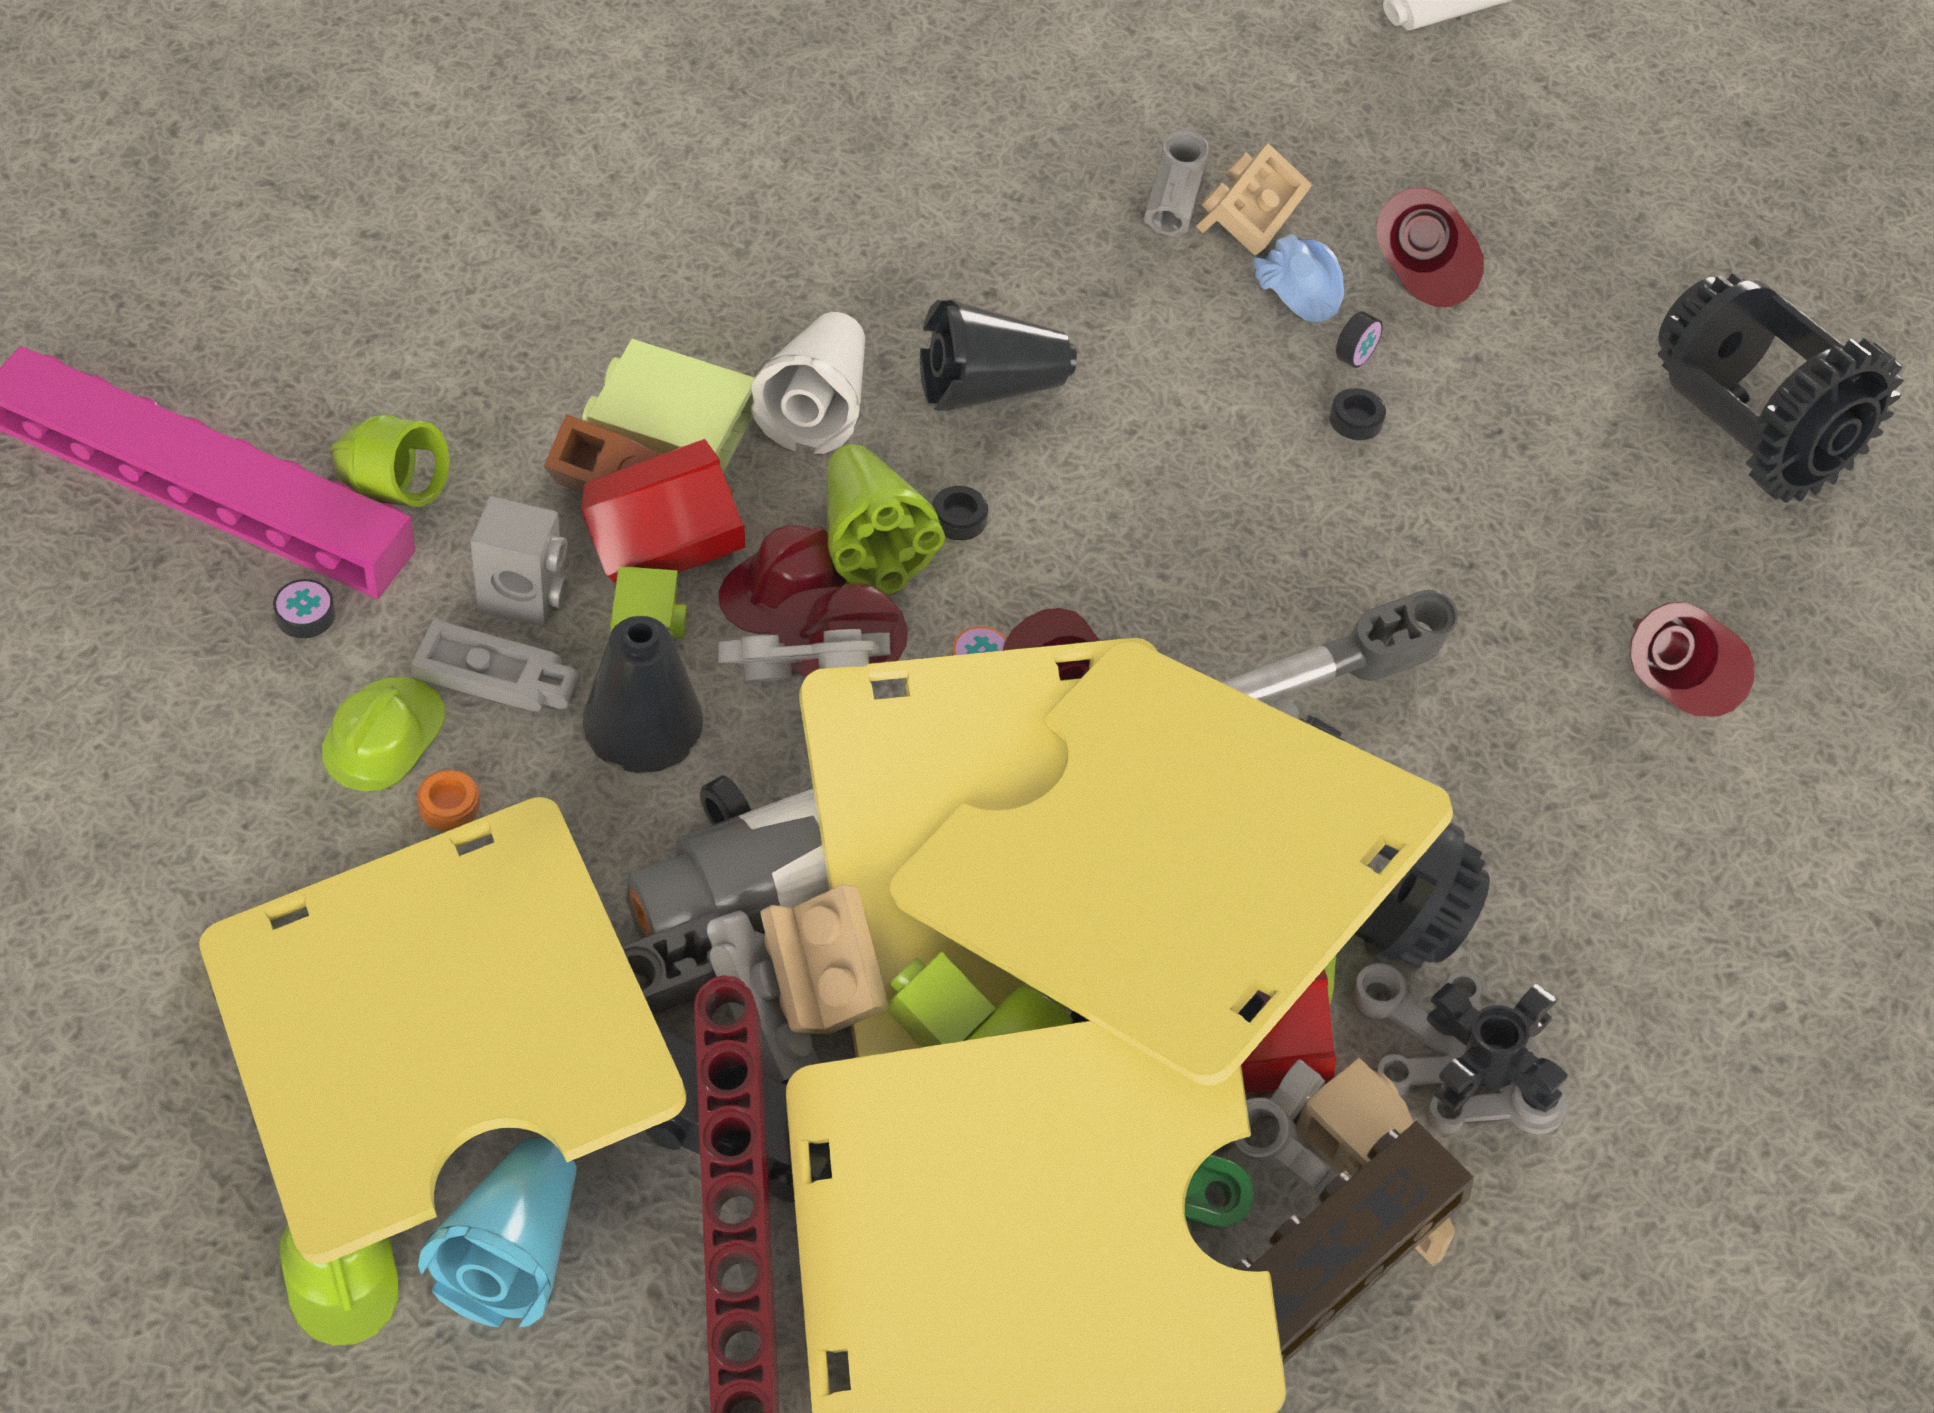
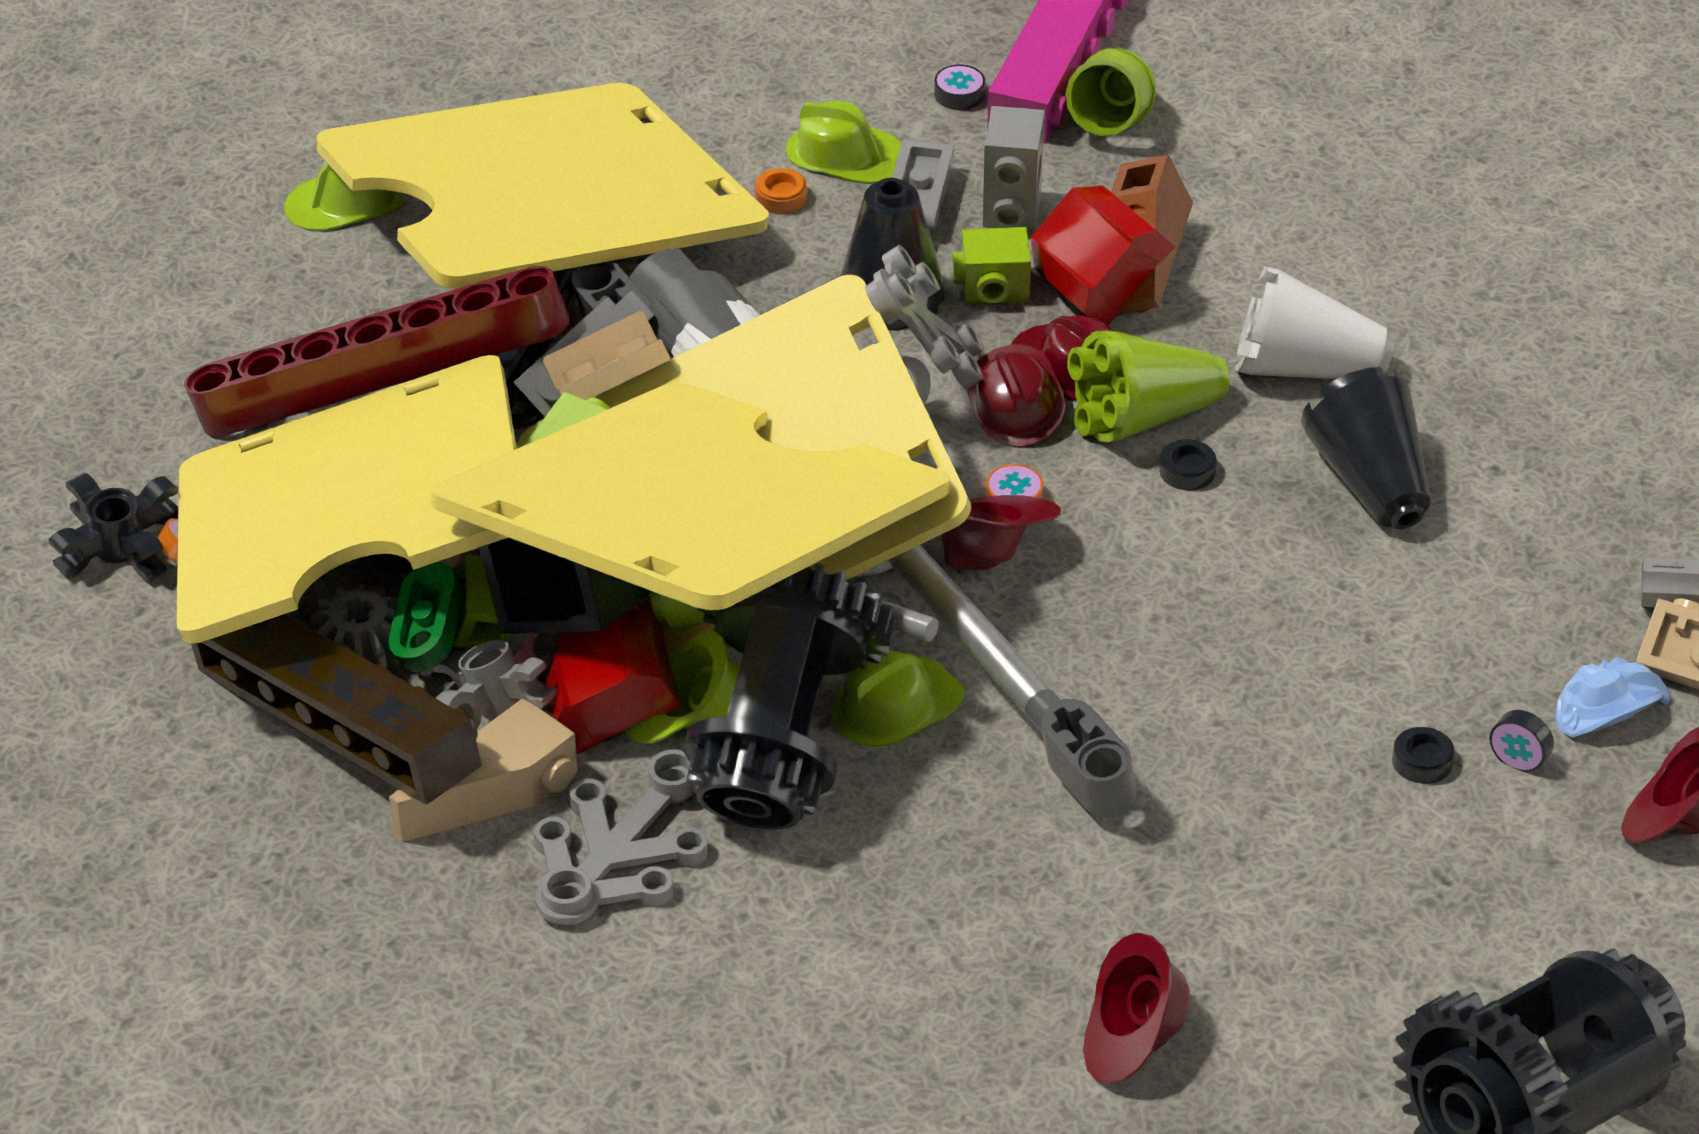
camera: 90 degrees right, 10 degrees down
medium azure cone [418,1137,577,1328] -> none
yellowish green brick [582,339,754,472] -> none
black pin [1426,982,1568,1113] -> none

